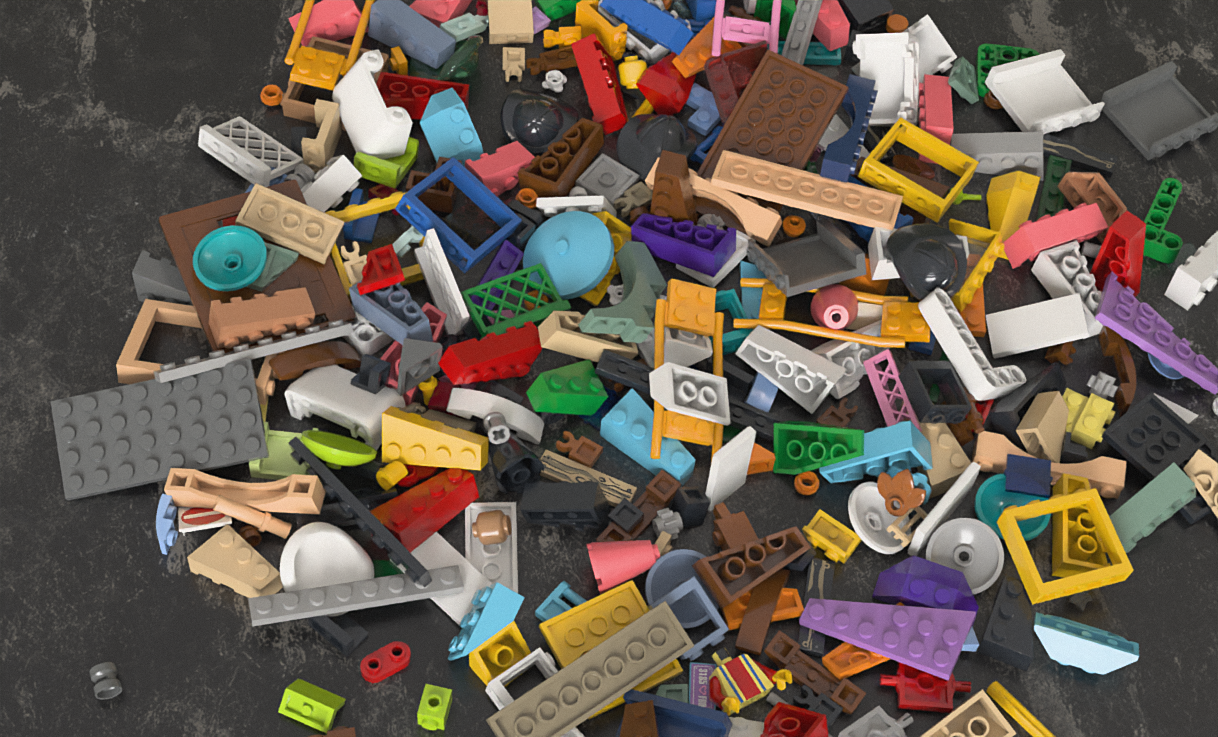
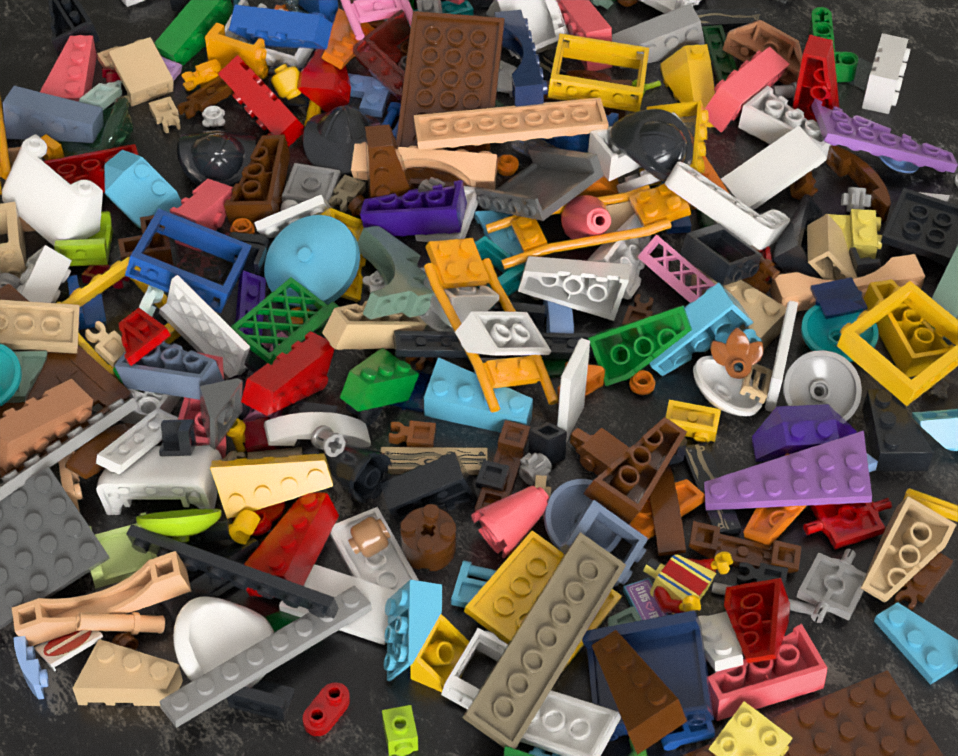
camera: 20 degrees left, 5 degrees down
none -> white plate [96,408,178,475]
none -> reddish brown brick [401,504,456,571]
none -> white plate [617,170,661,193]

